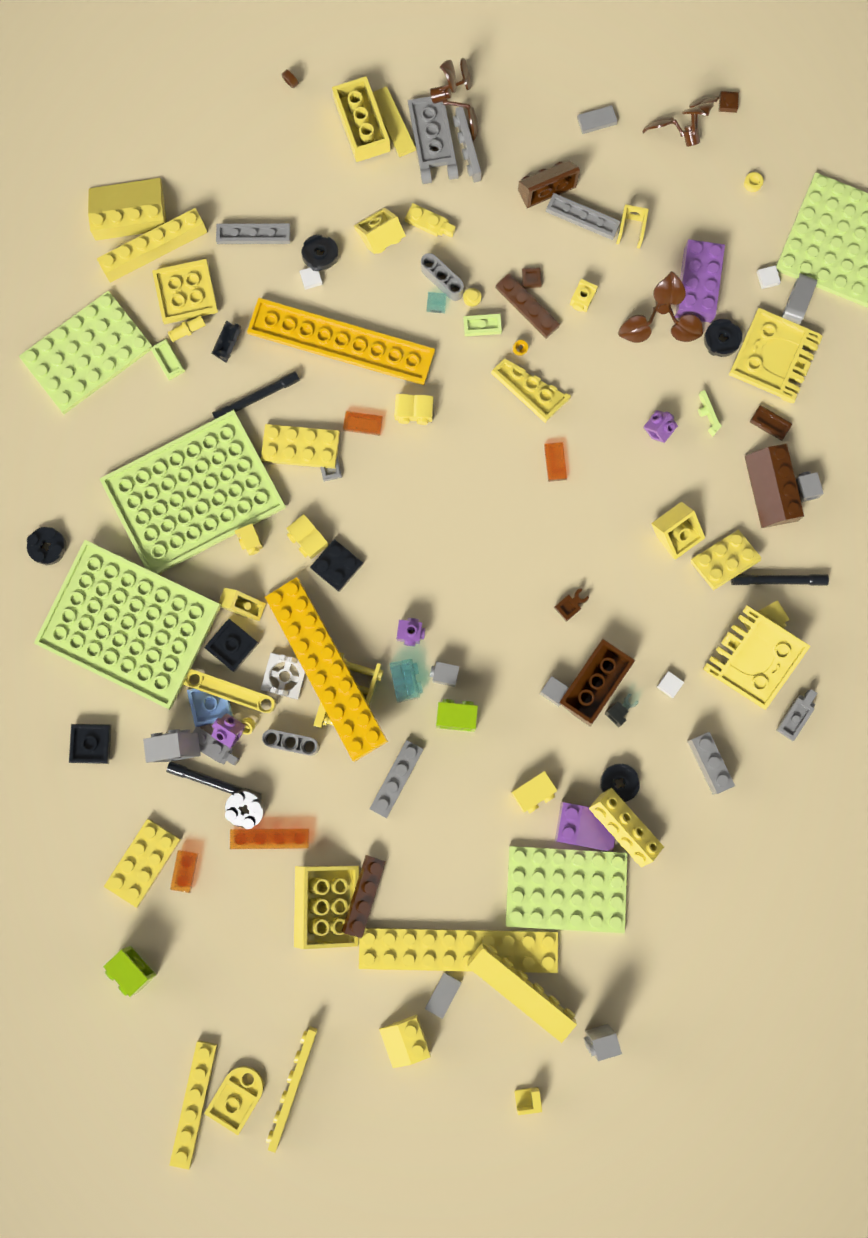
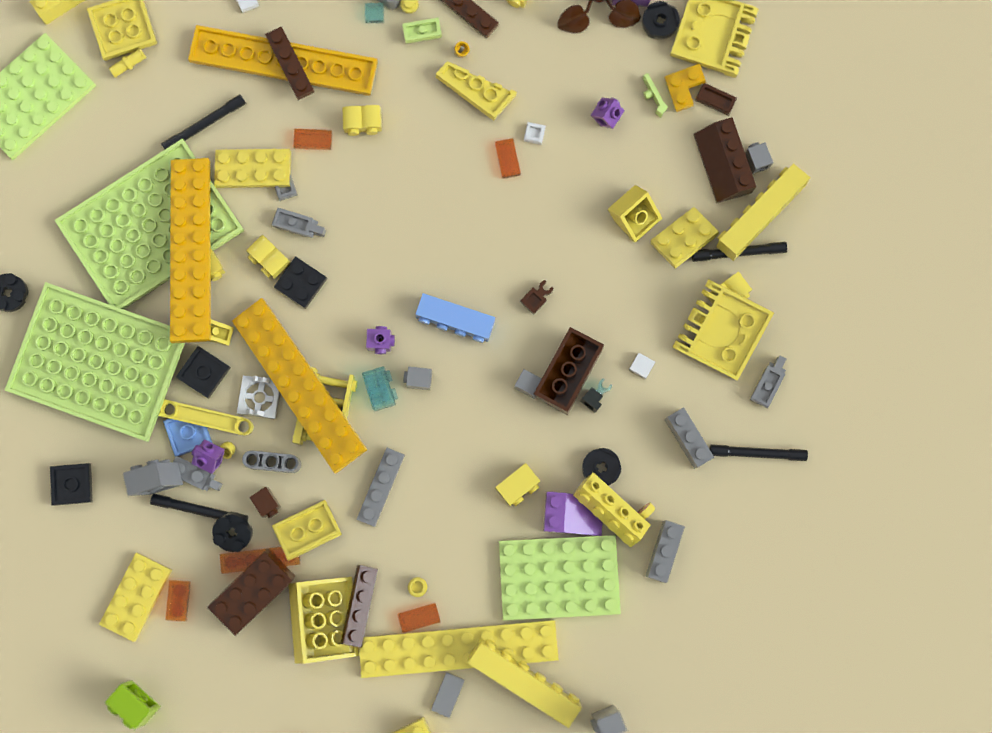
camera: 10 degrees left, 0 degrees up
yellowish green tile [151,339,185,380] -> none
black hinge [211,321,242,363] -> none
lime brick [436,699,478,732] -> none
none -> yellow plate [170,158,211,343]
none -> reddish brown brick [207,548,295,636]
none -> reddish brown brick [249,487,281,518]
none -> reddish brown plate [265,26,315,100]
none -> light grey hinge [272,208,326,238]
none -> light yellow tile [272,500,342,561]
none -> clear orange tile [398,603,441,633]
none -> light yellow plate [408,577,427,597]
none -> light blue brick [415,293,495,343]
none -> white tile [524,122,546,145]
none -> light yellow tile [637,502,655,519]
none -> light grey brick [645,520,685,583]
none -> yellow plate [664,63,706,112]
none -> black piece [709,444,808,461]
none -> light yellow brick [716,163,811,261]

